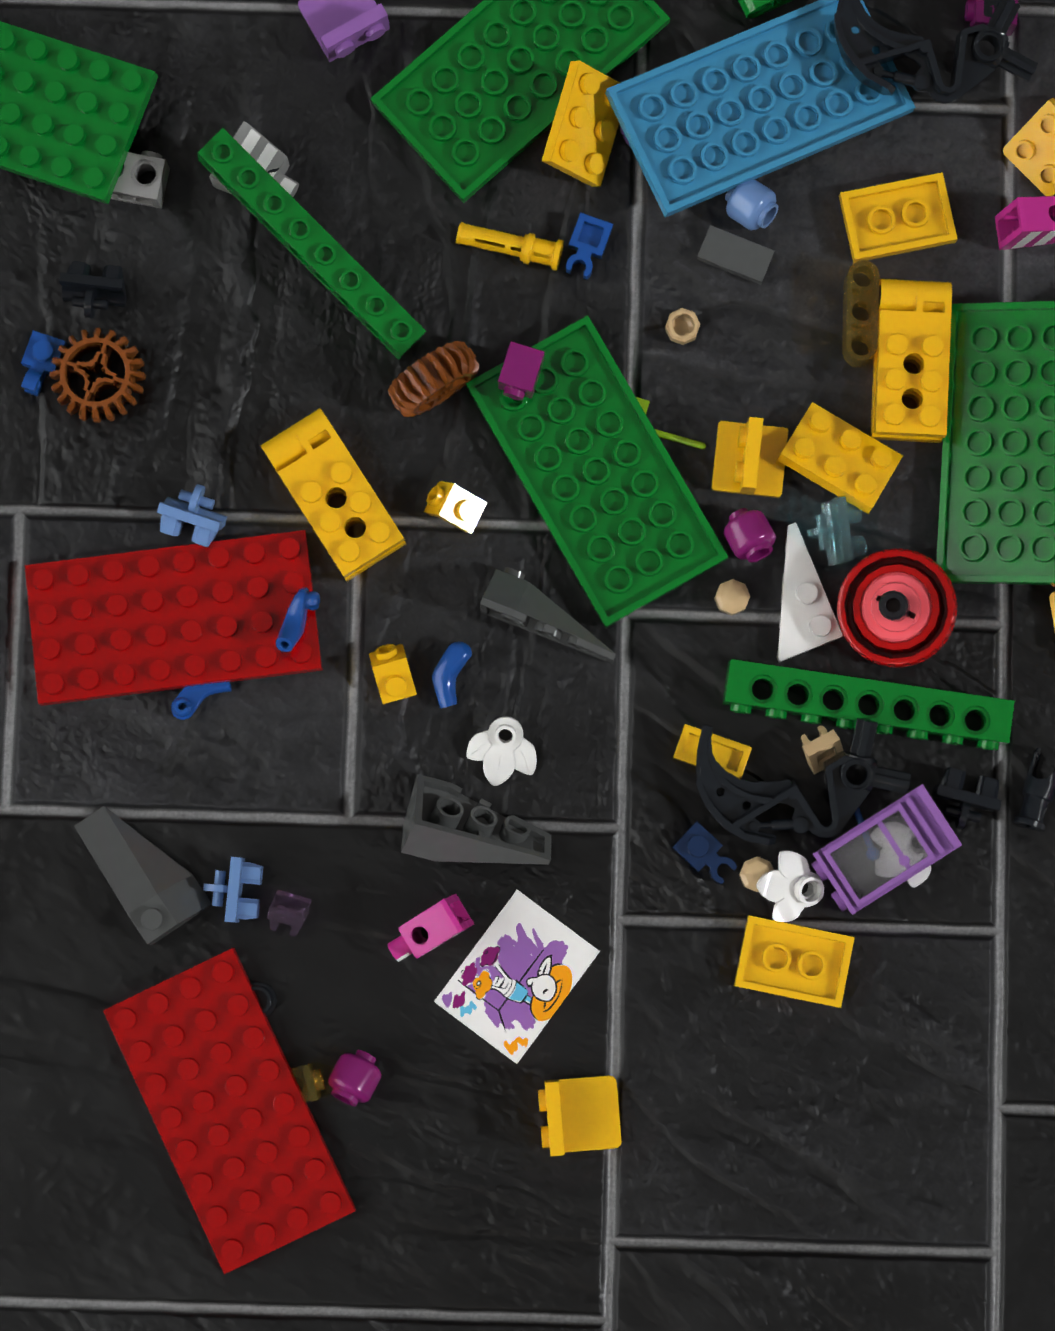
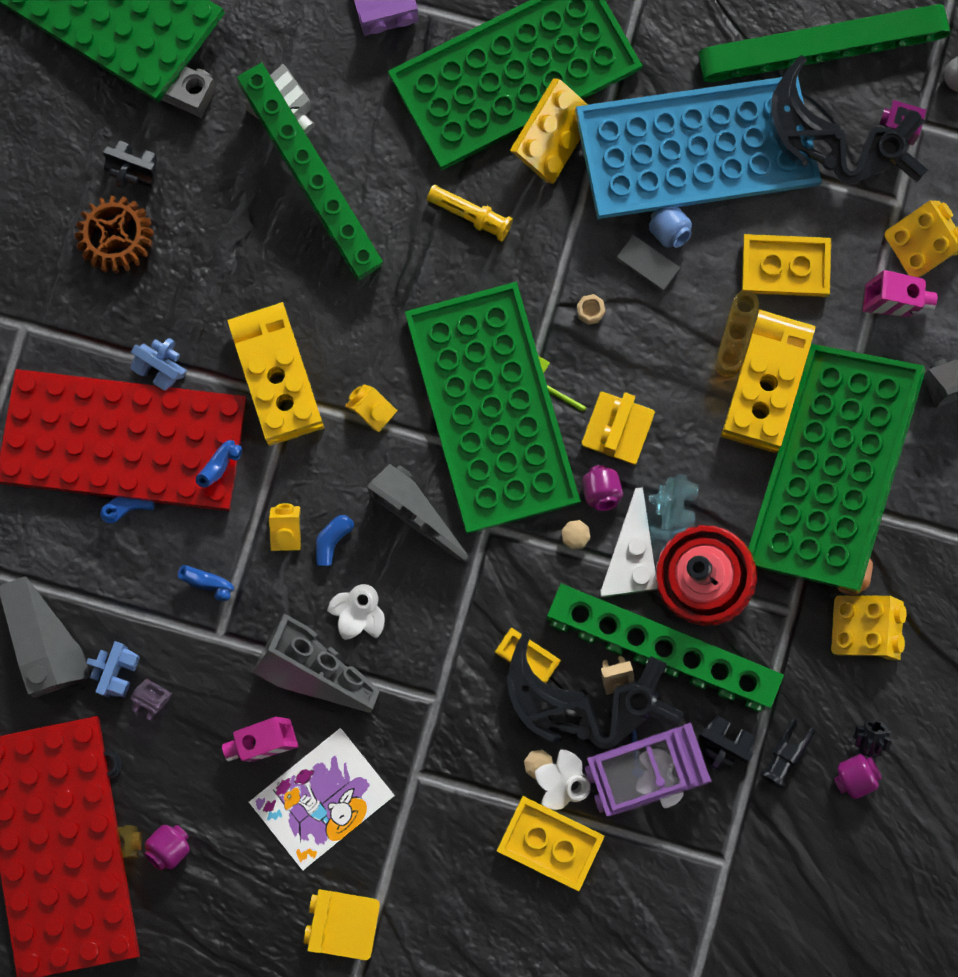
camera: 15 degrees right, 5 degrees down
blue plate [21,330,68,396] -> none
dark orange gear [388,341,480,417] -> none
magenta brick [498,341,545,401] -> none
blue plate [566,212,613,280] -> none
dark blue plate [672,821,737,884] -> none
yellow plate [777,402,903,514] -> none
none -> blue arm [178,565,234,601]

